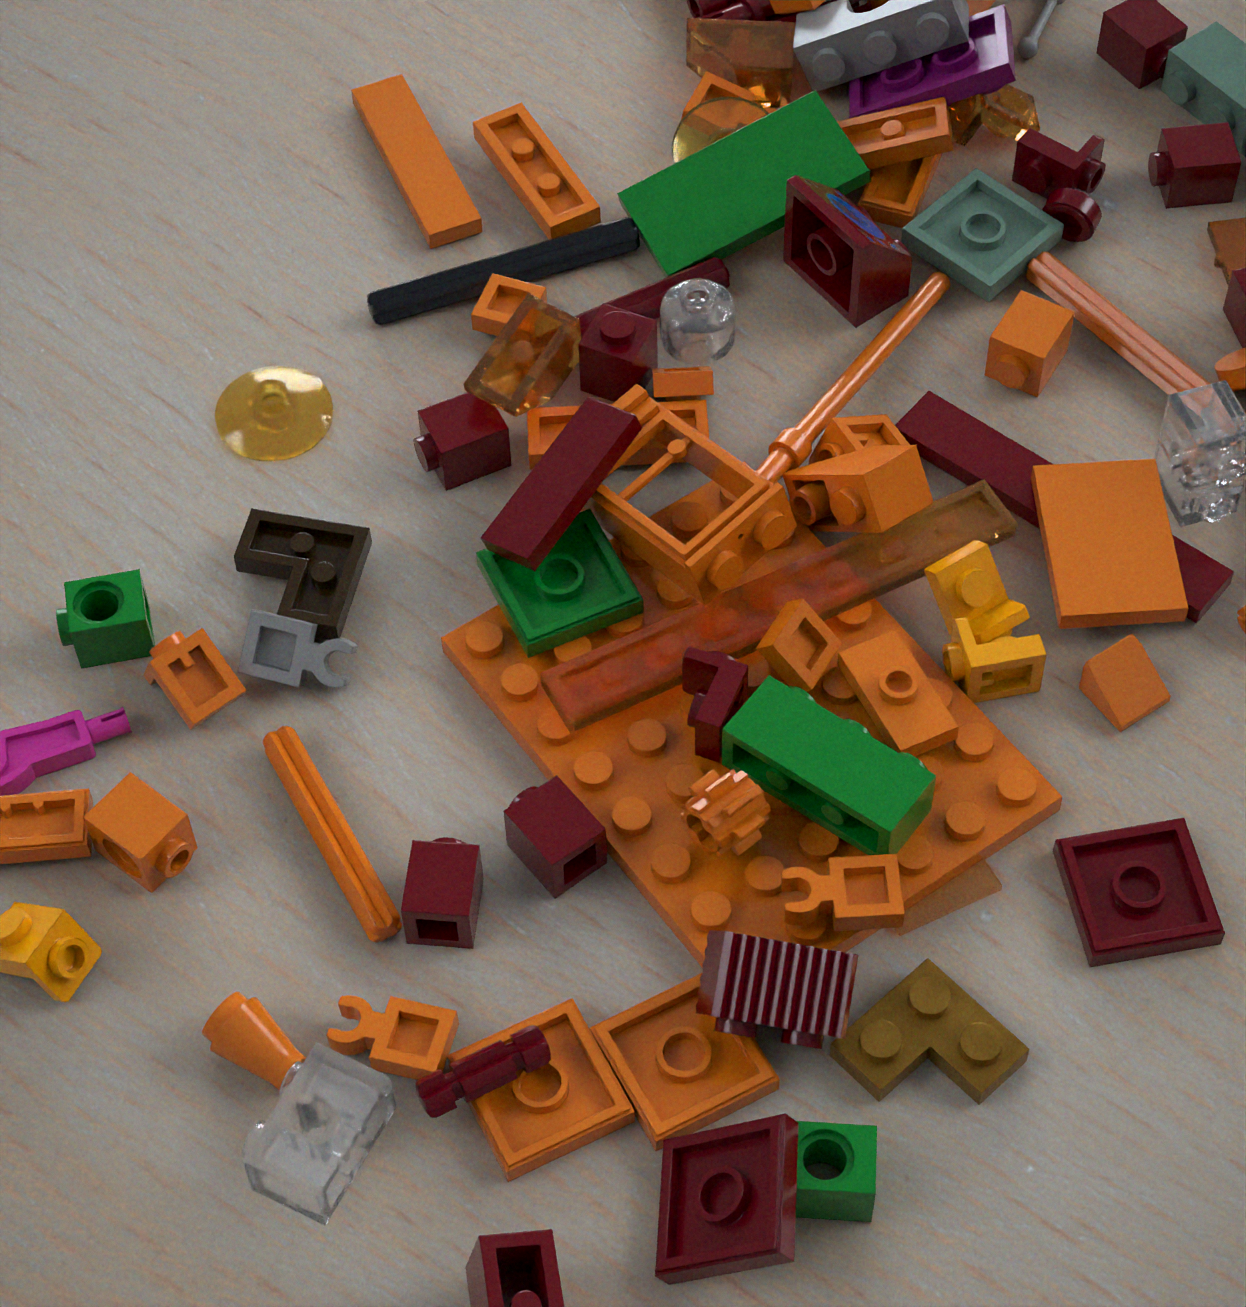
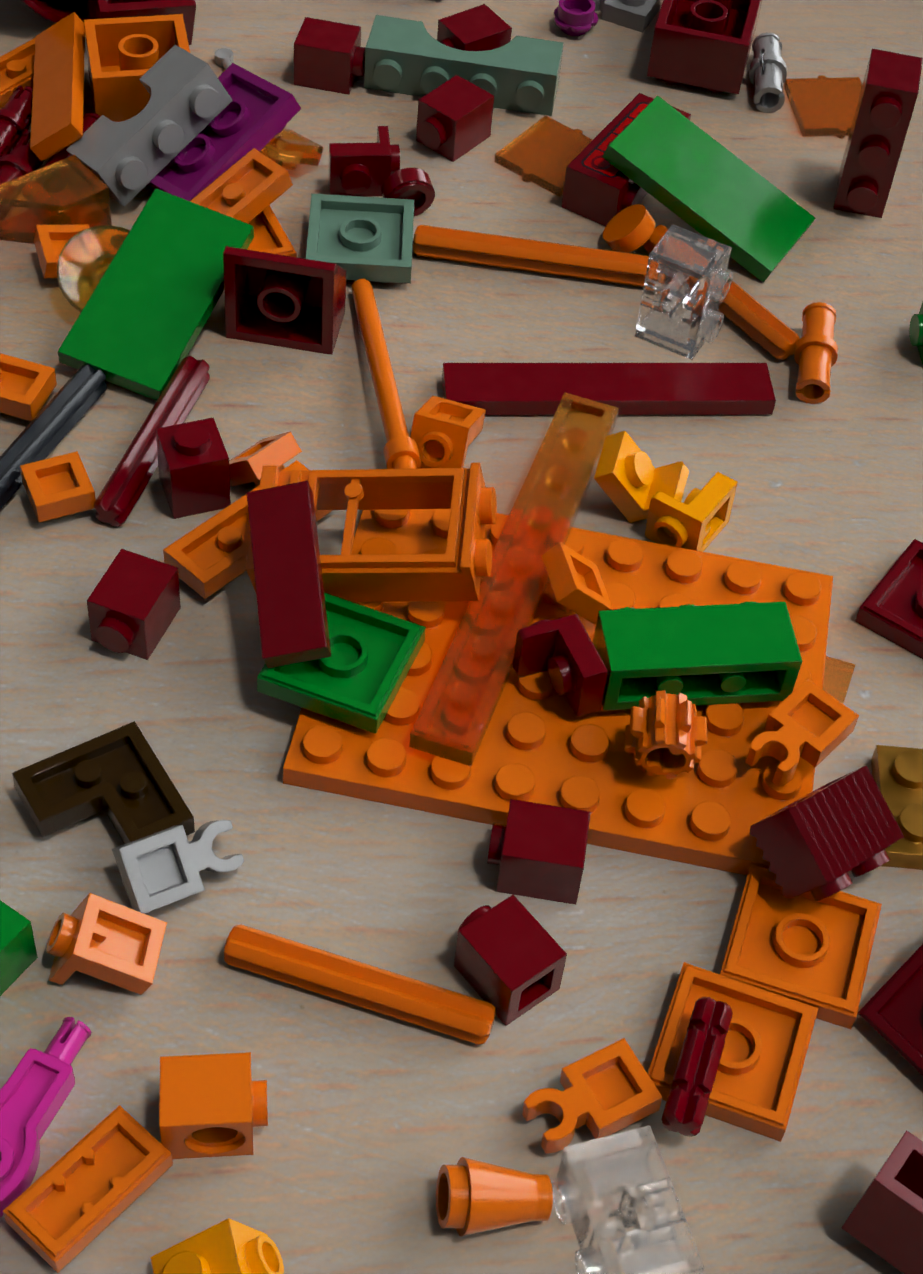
camera: 50 degrees left, 5 degrees down
clear orange slope [463,293,581,417] -> none
clear head [660,278,736,366] -> none
orange slope [783,445,934,533] -> none
orange plate [837,629,959,756] -> none
orange brick [984,290,1075,398] -> none
orange tile [1031,458,1189,629] -> none
orange slope [1079,634,1171,732] -> none

